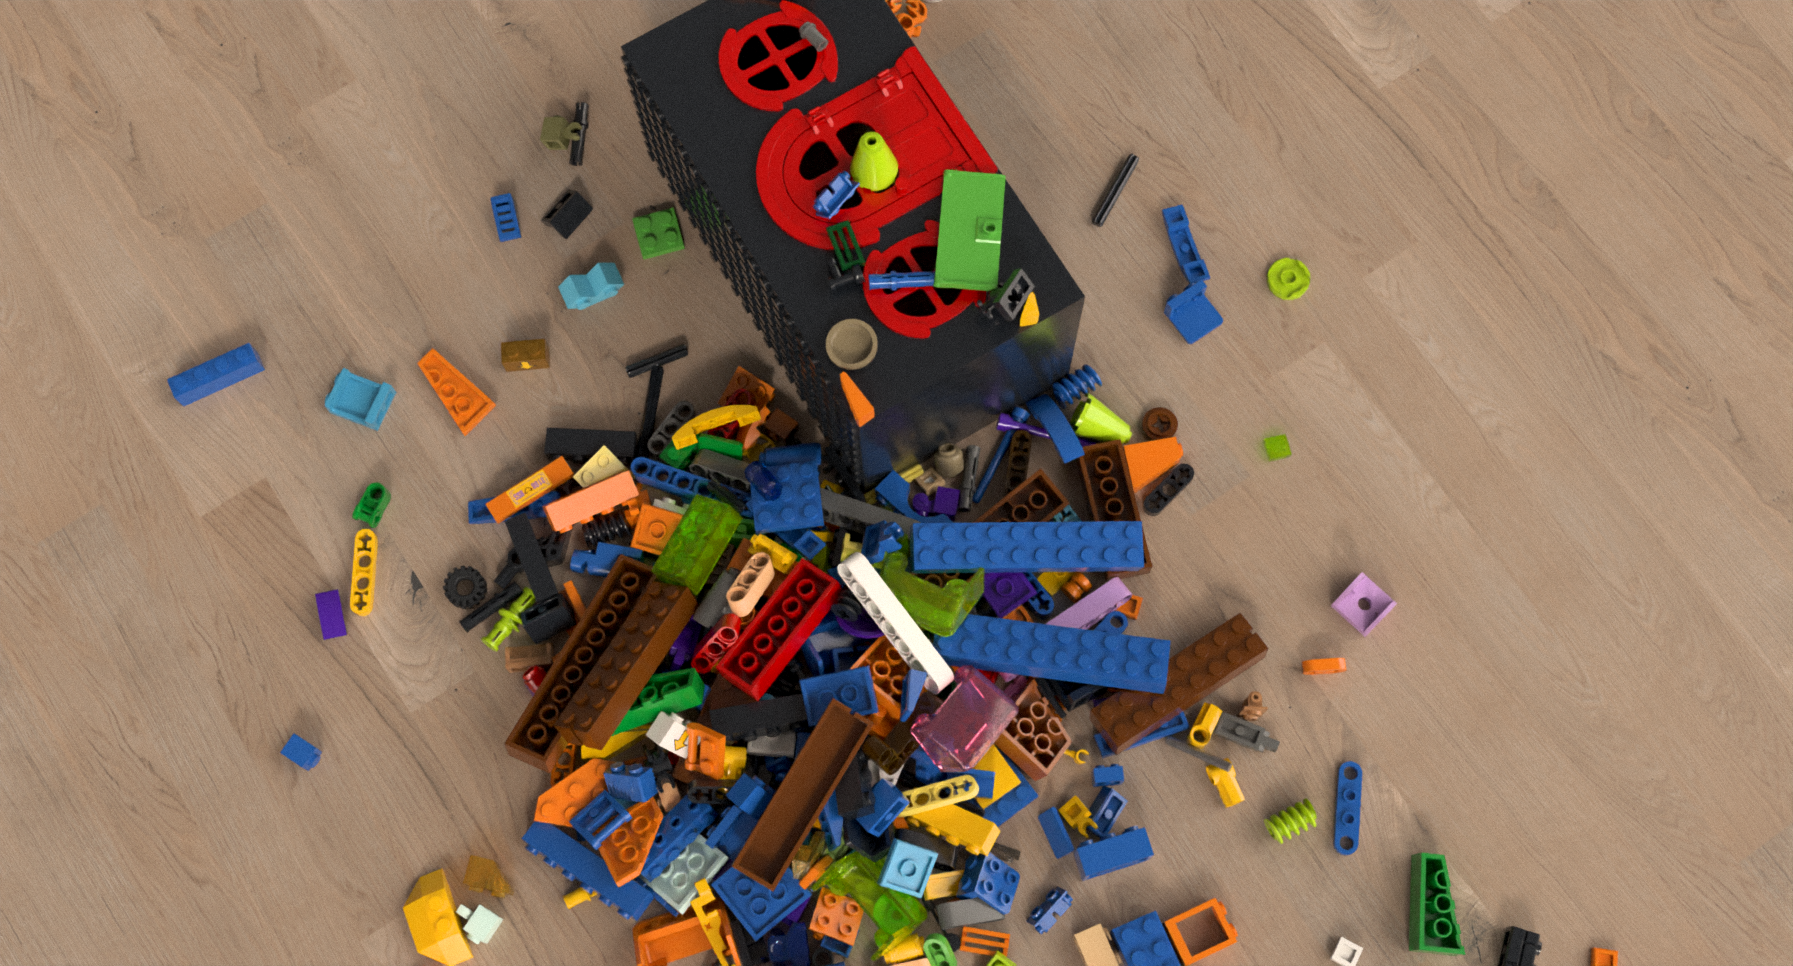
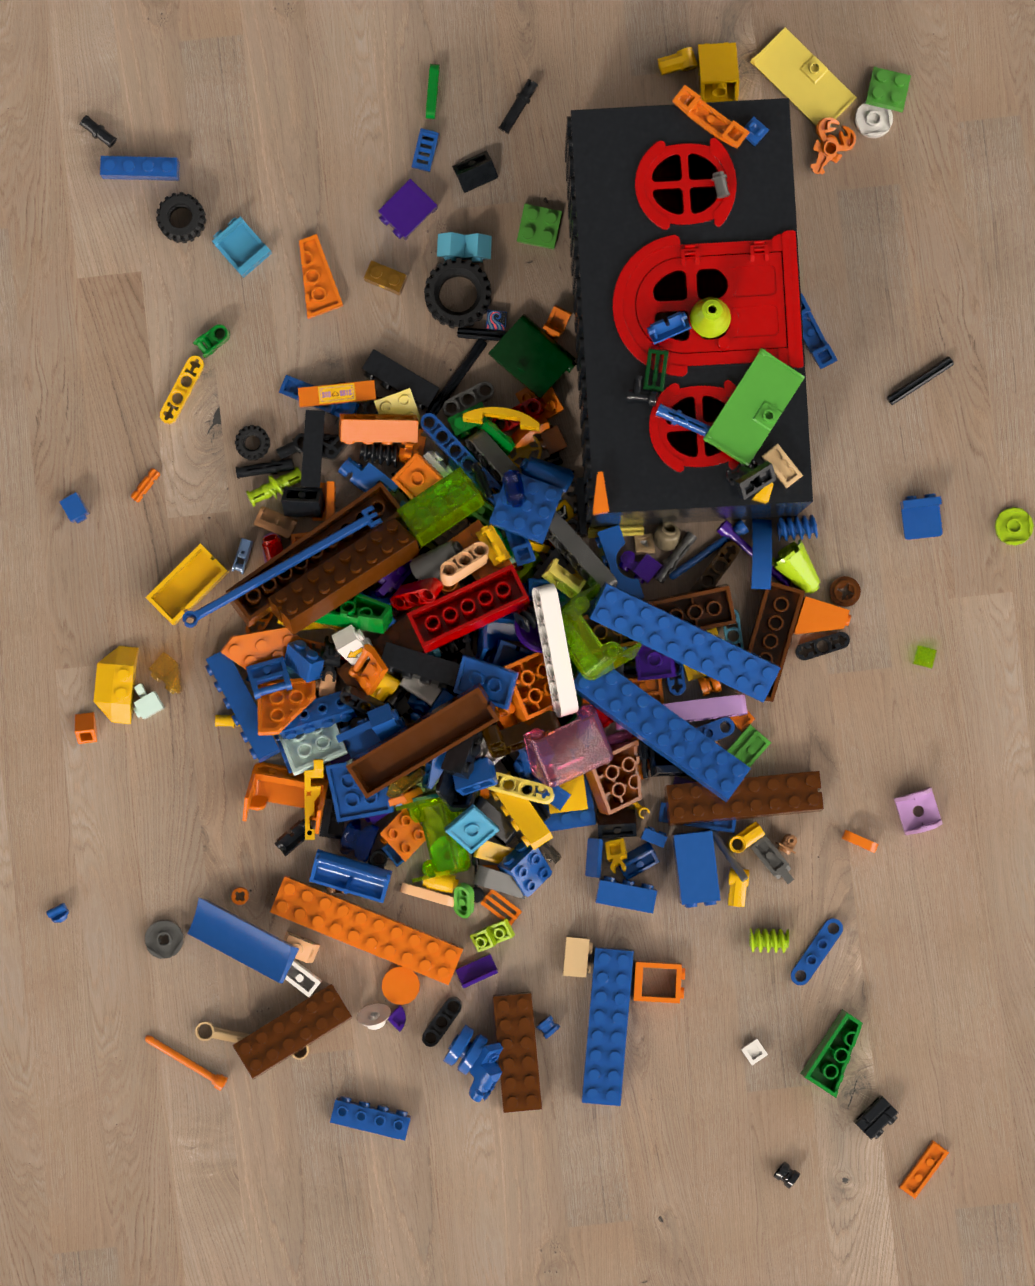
camera: 30 degrees right, 15 degrees up
dark purple slope [315,589,347,640] -> none
olive brick [540,115,582,150] -> none
dark tan piece [826,319,878,370] -> none
blue plate [861,520,904,564] -> none
blue slope [900,669,927,722] -> none
blue hinge [1026,887,1073,935] -> none
blue slope [1162,205,1210,284] -> none
none -> black pin [80,115,117,148]
none -> orange axle [131,468,160,502]
none -> yellow piece [145,543,229,626]
none -> black tyre [156,192,206,243]
none -> blue hinge [182,505,383,628]
none -> medium blue bar [232,538,254,574]
none -> dark purple panel [378,179,438,240]
none -> black tyre [424,258,492,329]
none -> green beam [425,64,440,119]
none -> tile [486,310,507,331]
none -> dark green door [488,314,577,399]
none -> orange bracket [543,305,573,337]
none -> black panel [597,807,637,839]
none -> blue brick [672,830,721,908]
none -> bright green plate [727,724,771,767]
none -> tan plate [761,444,803,489]

